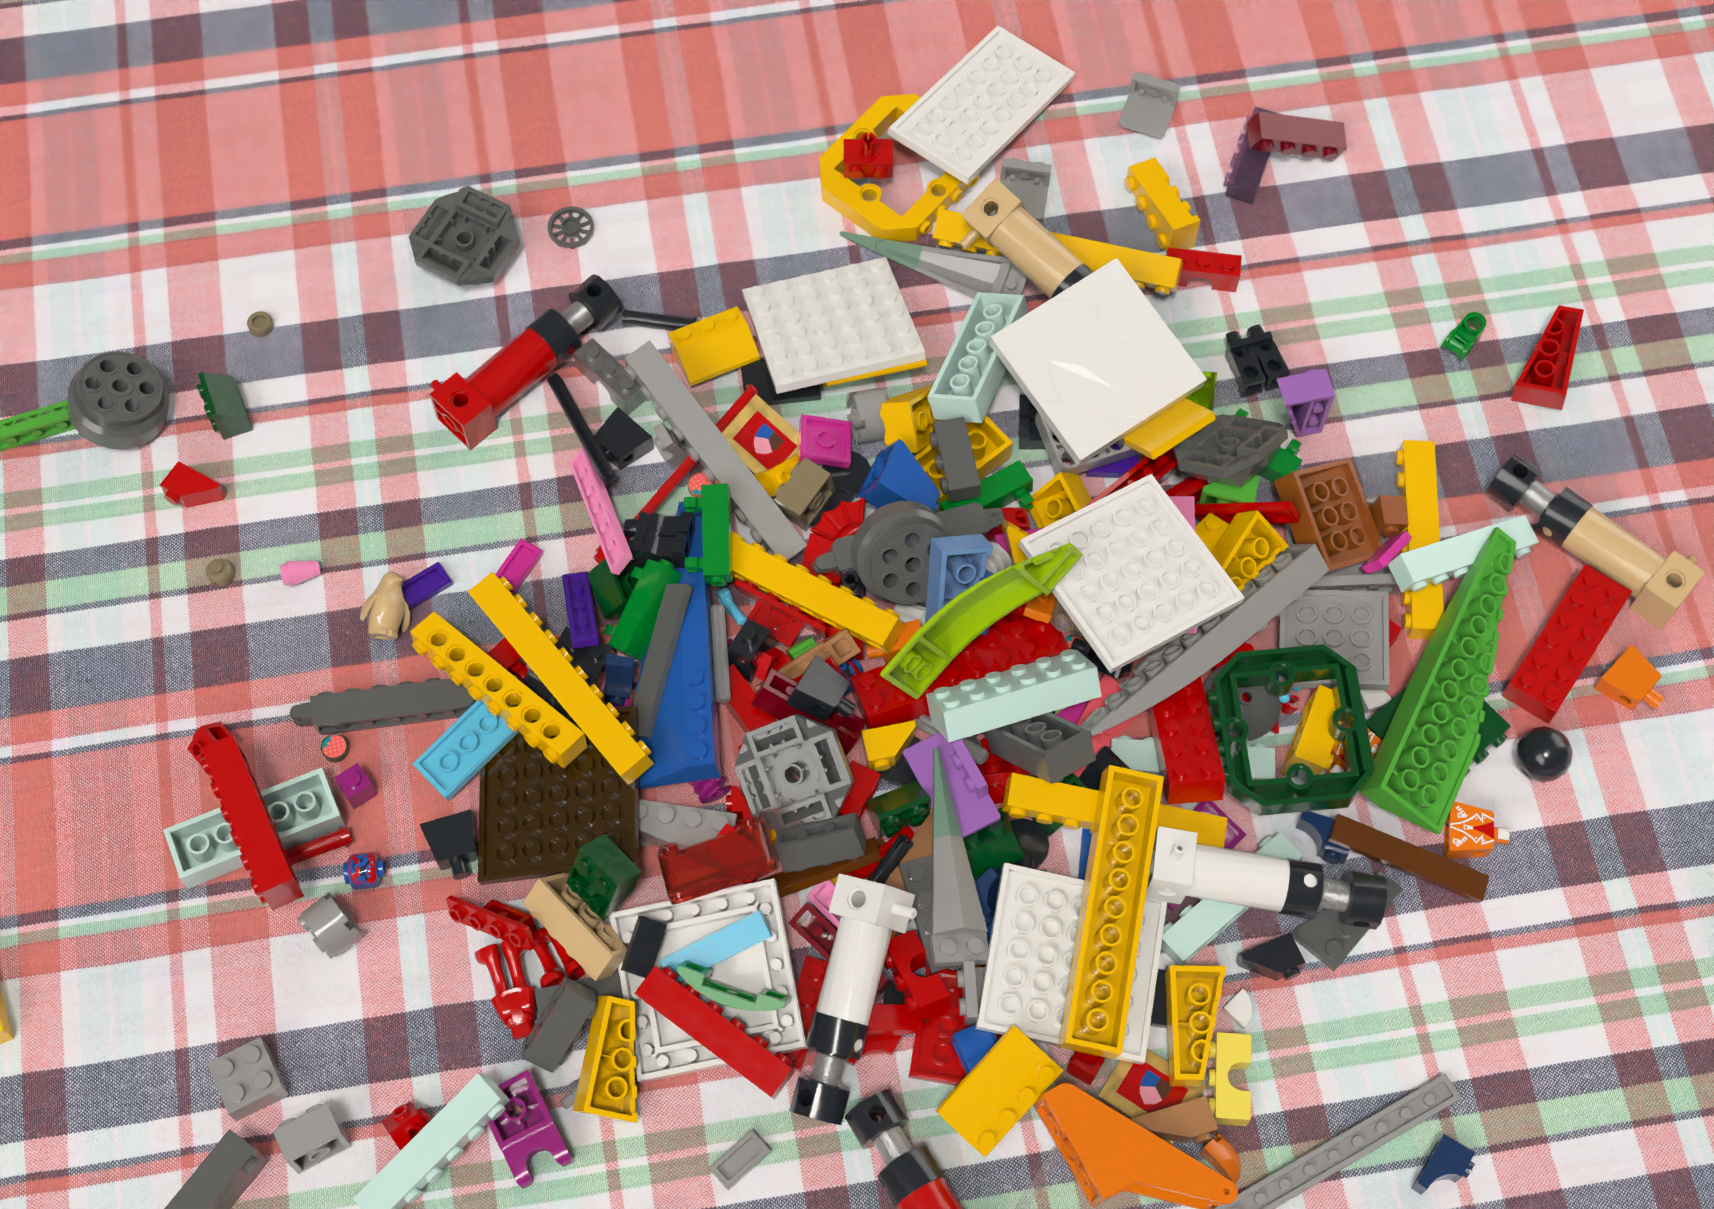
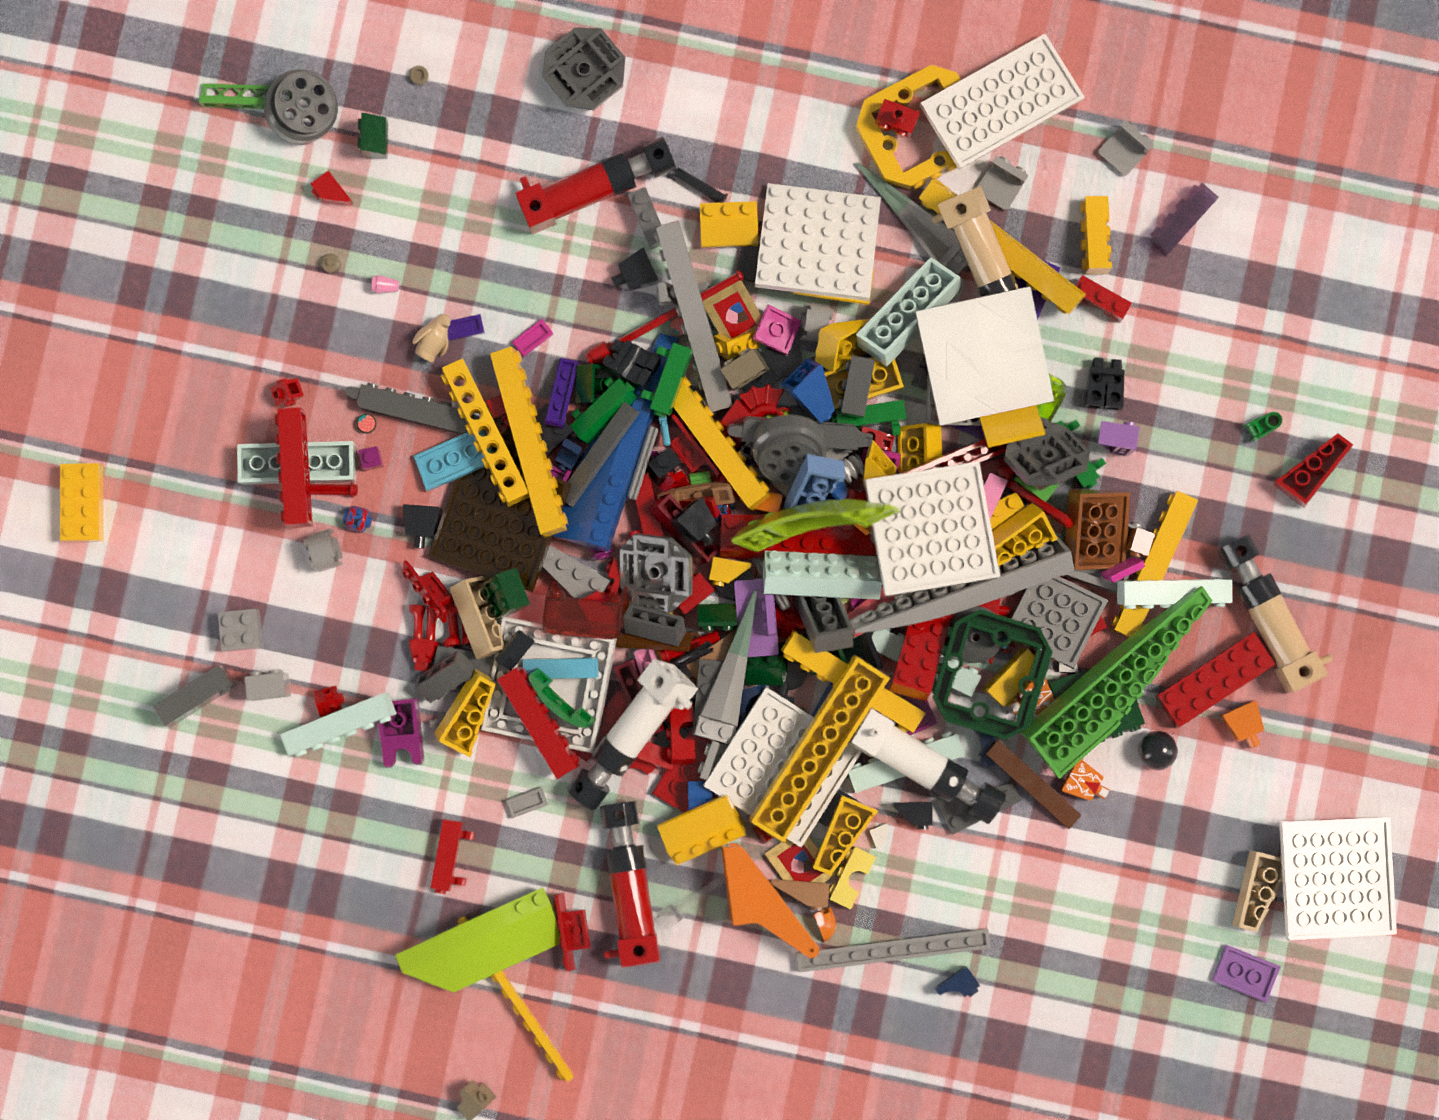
camera: 20 degrees right, 20 degrees up
black axle [547,373,616,484] -> none
dark grey wheel [548,206,594,249] -> none
bright pink tile [570,447,633,575] -> none
brick [1247,111,1347,161] -> none

